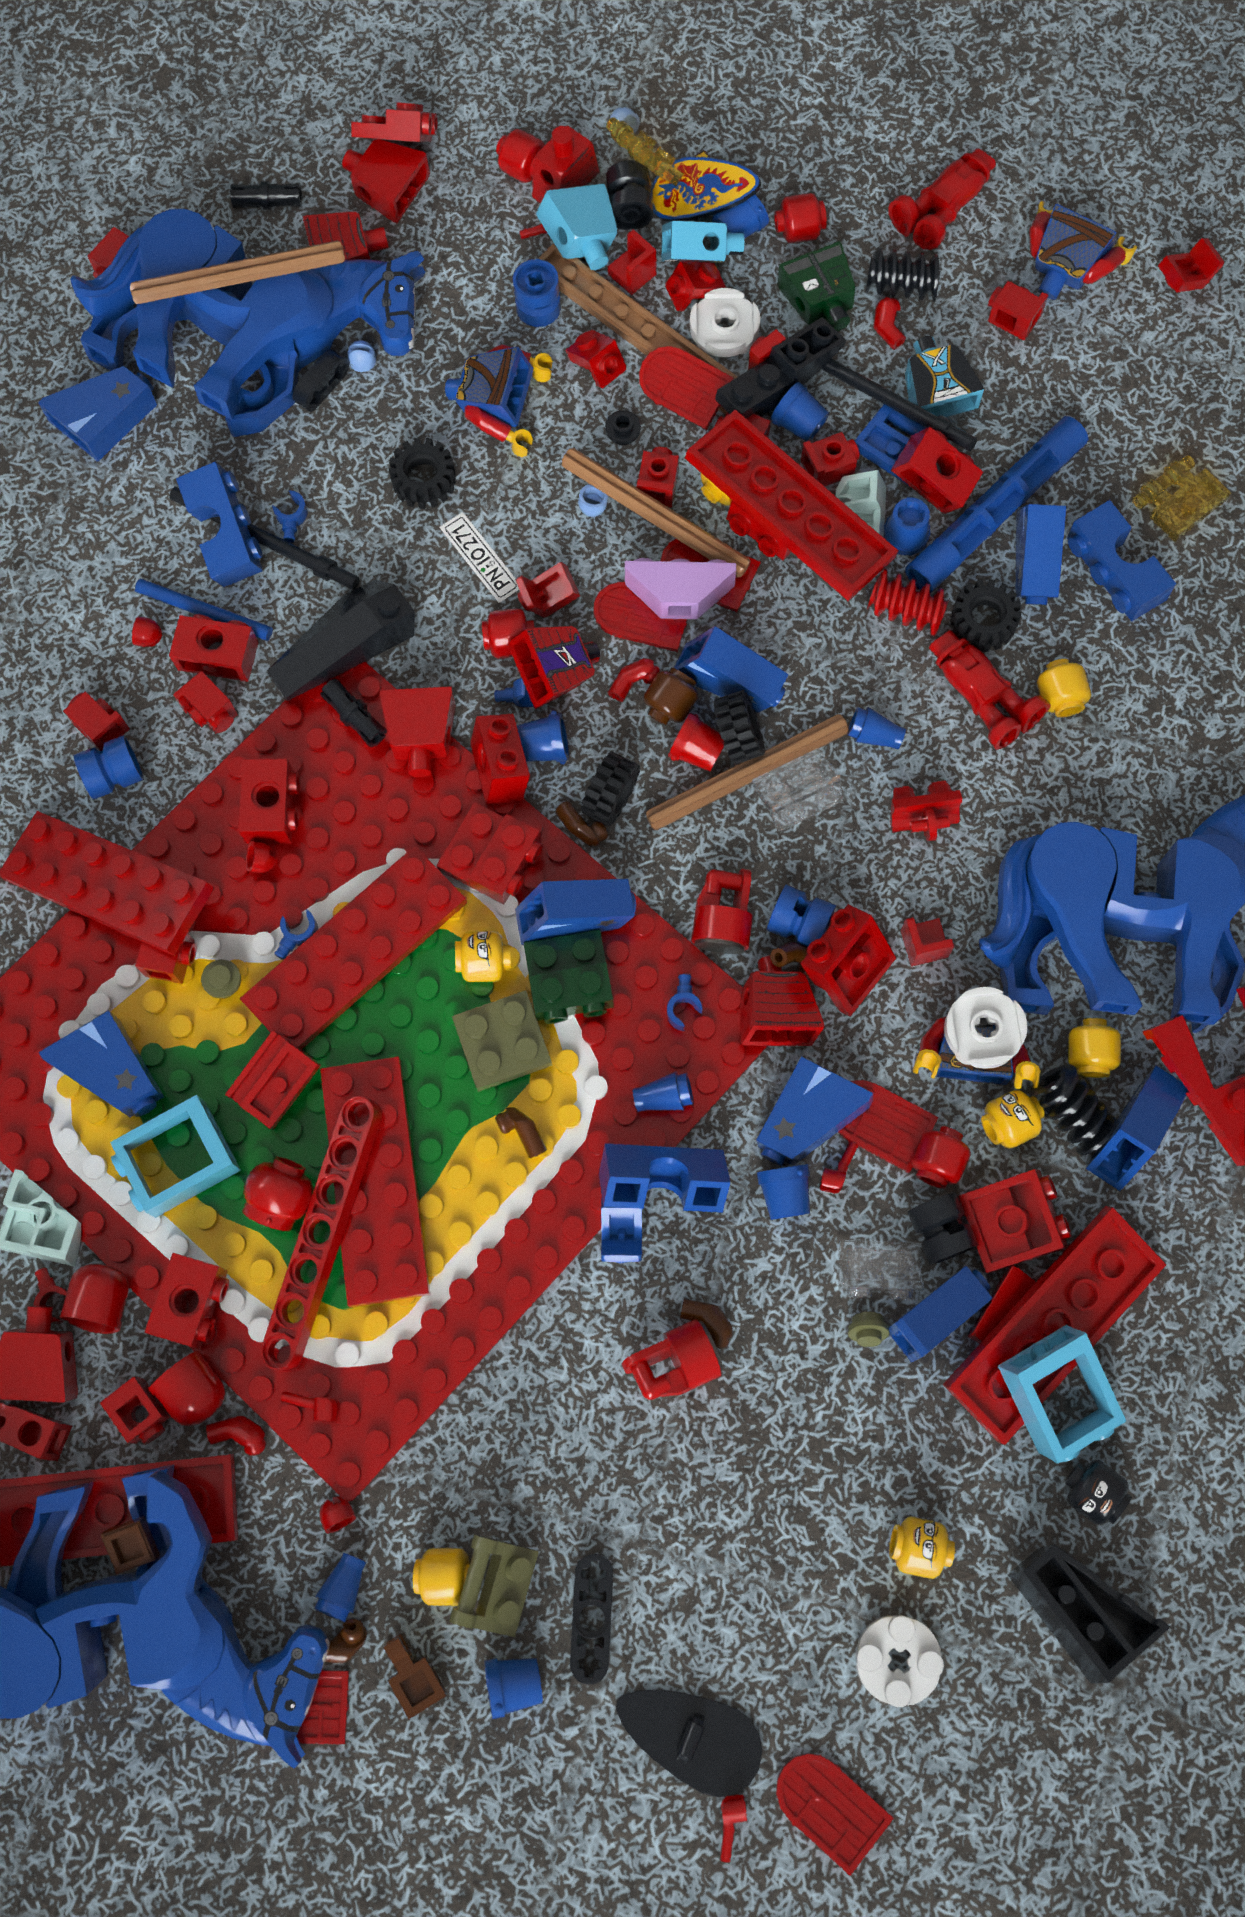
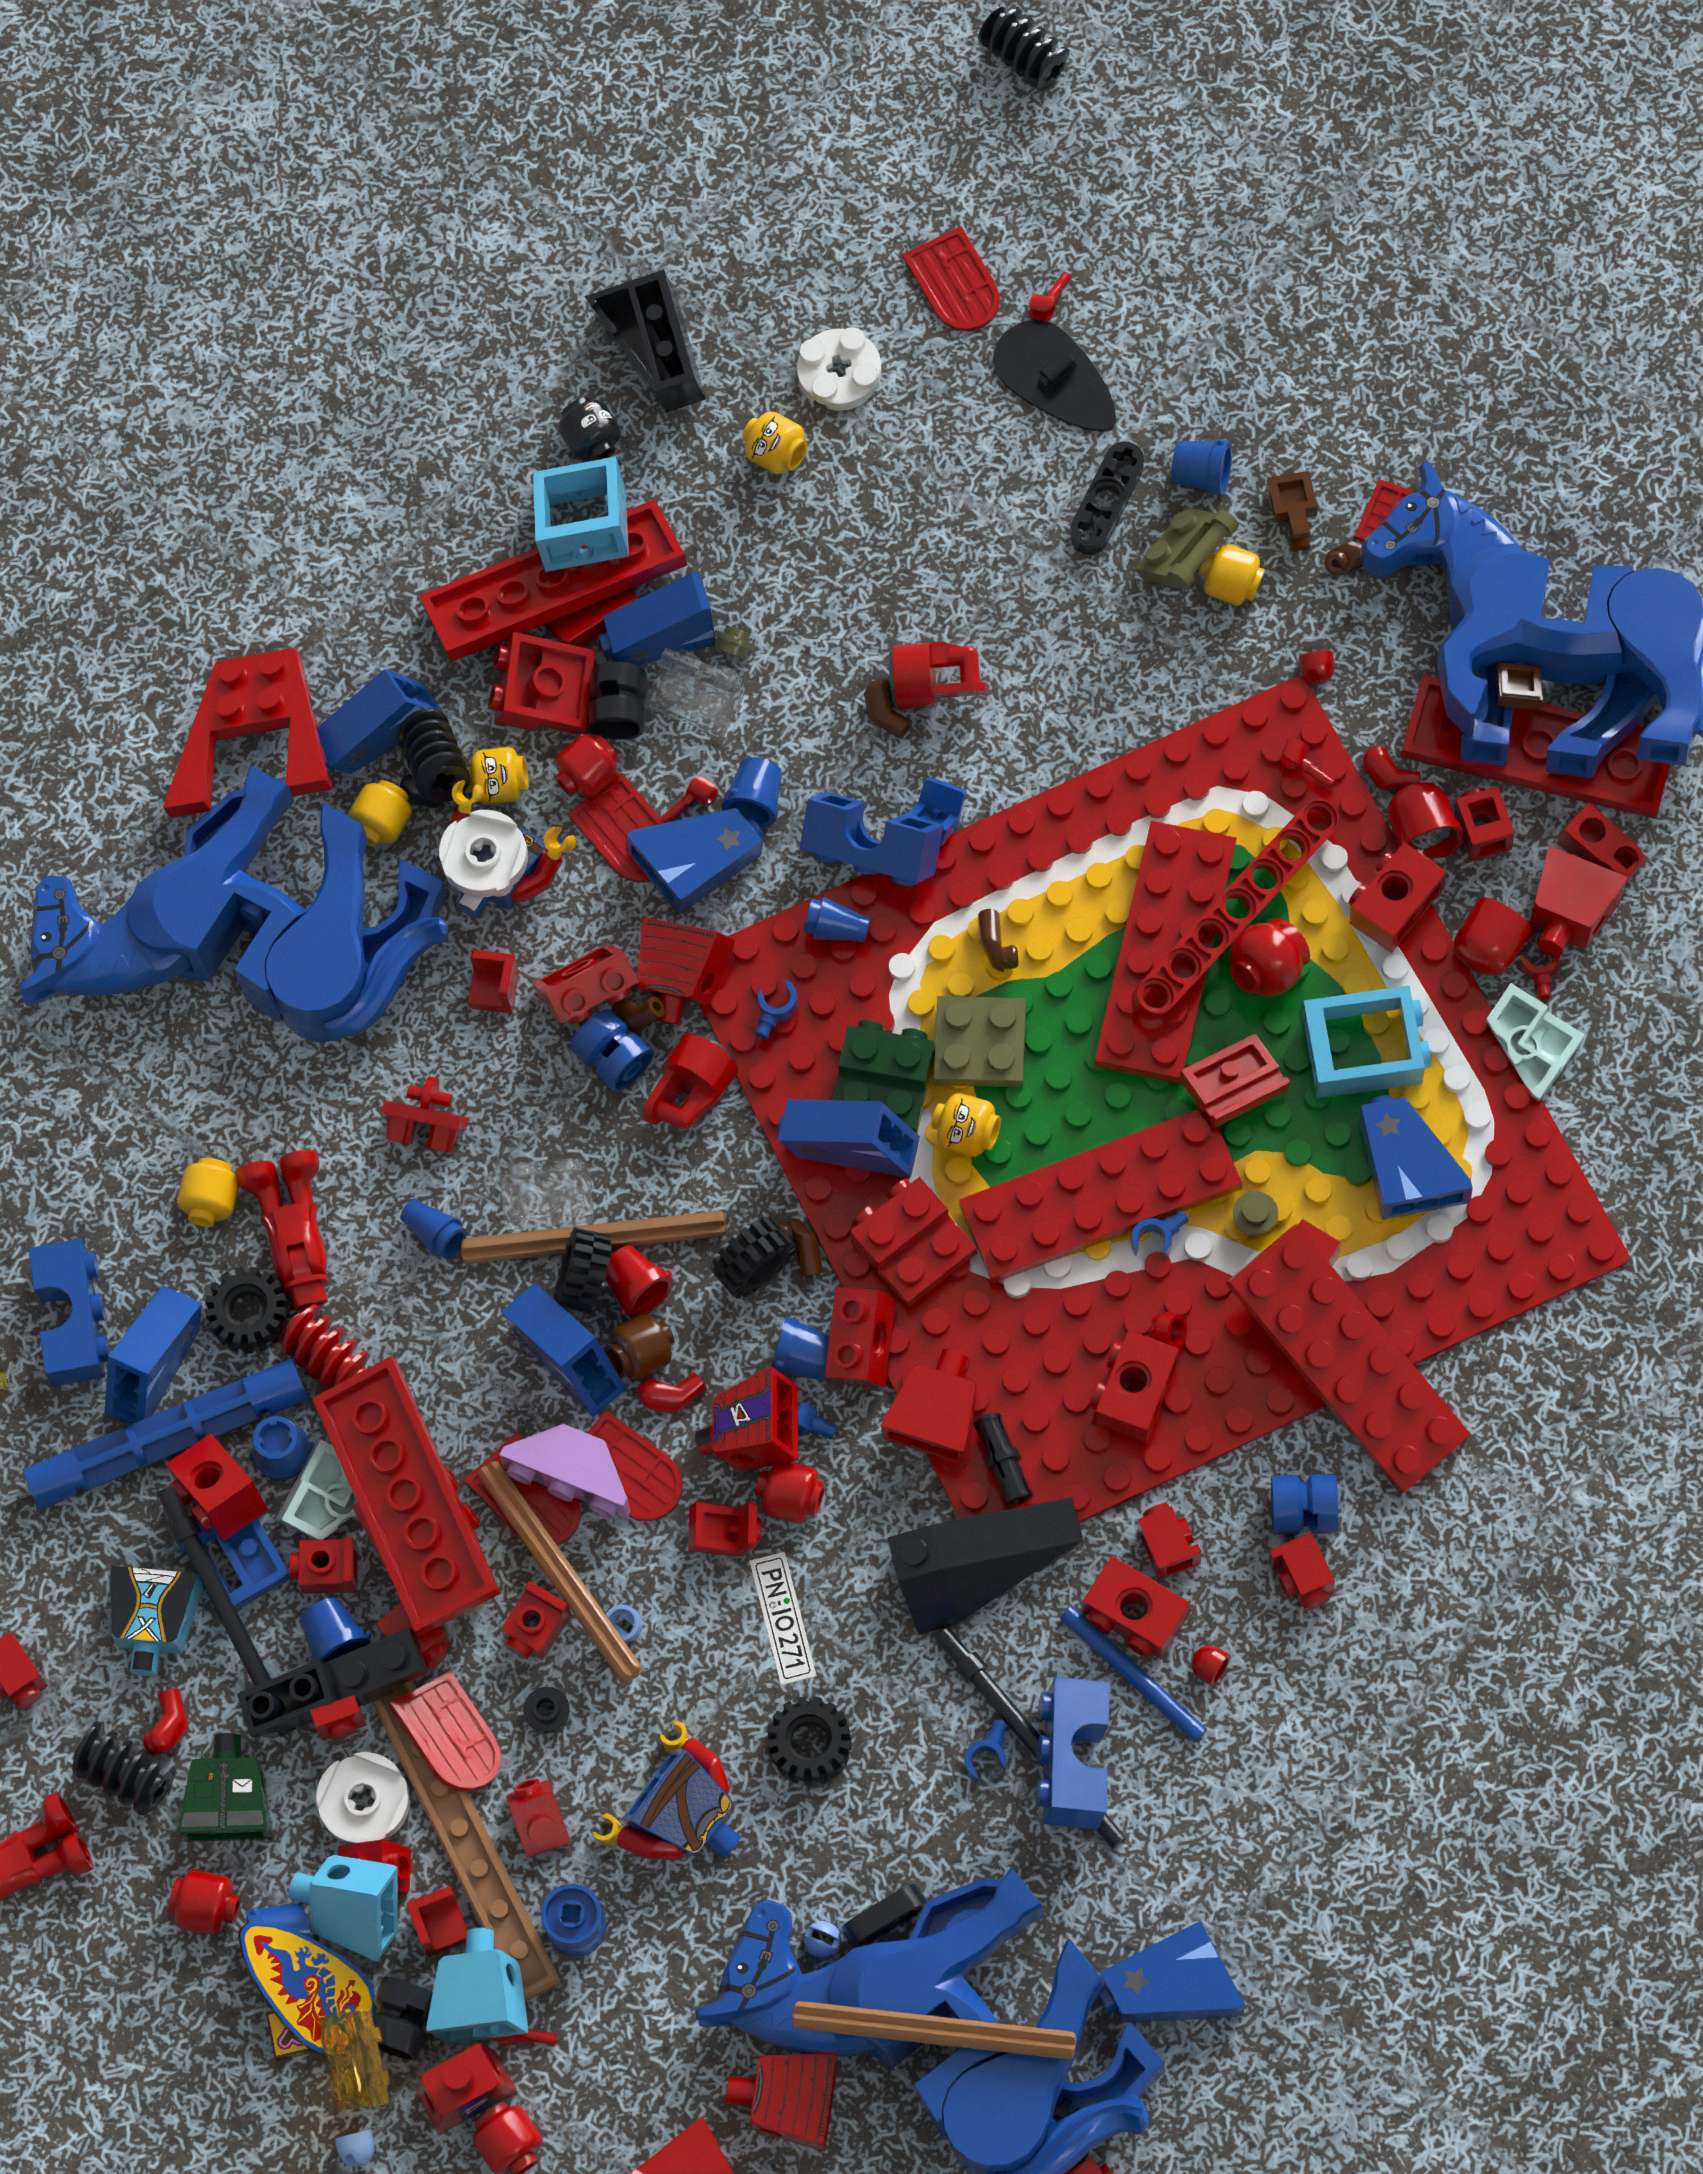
camera: 155 degrees left, 5 degrees down
blue cone [314,1553,366,1622] -> none

